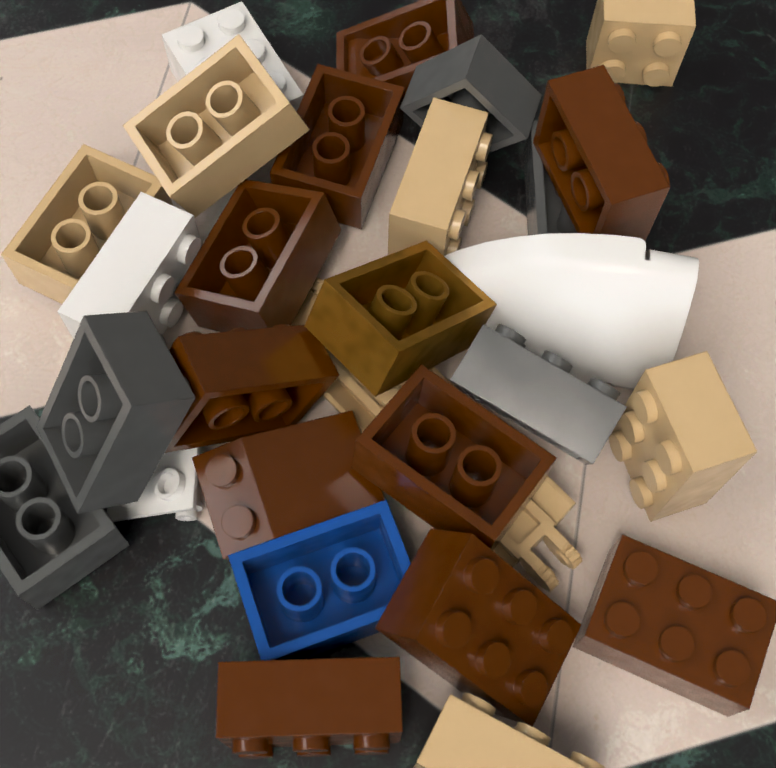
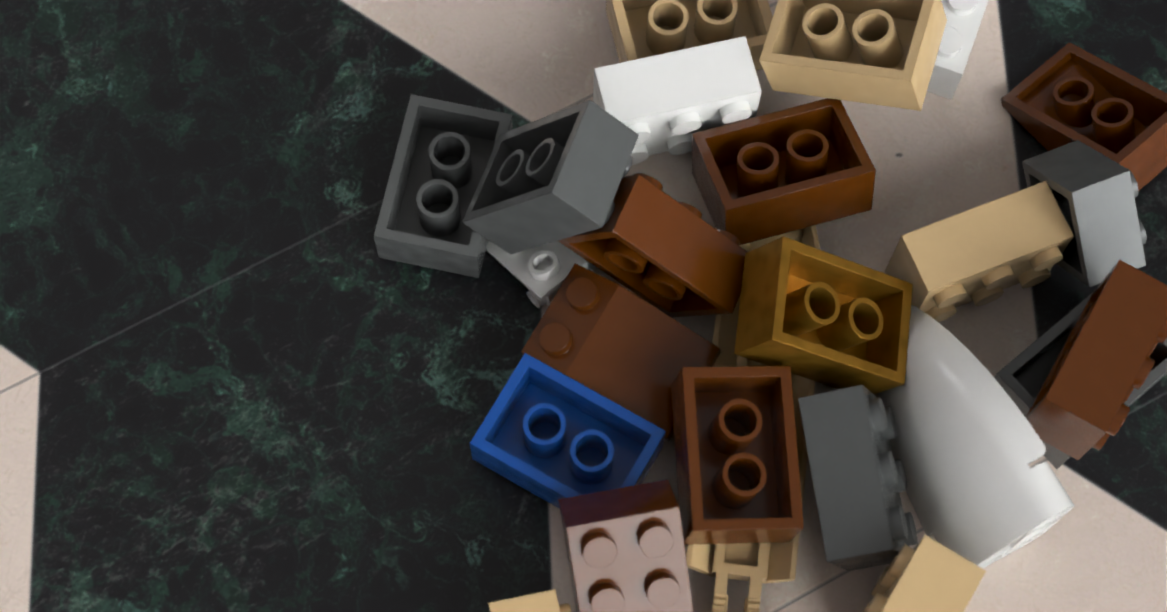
camera: 50 degrees right, 5 degrees up
reddish brown brick [216,657,403,759] -> none
reddish brown brick [270,64,405,229] -> none

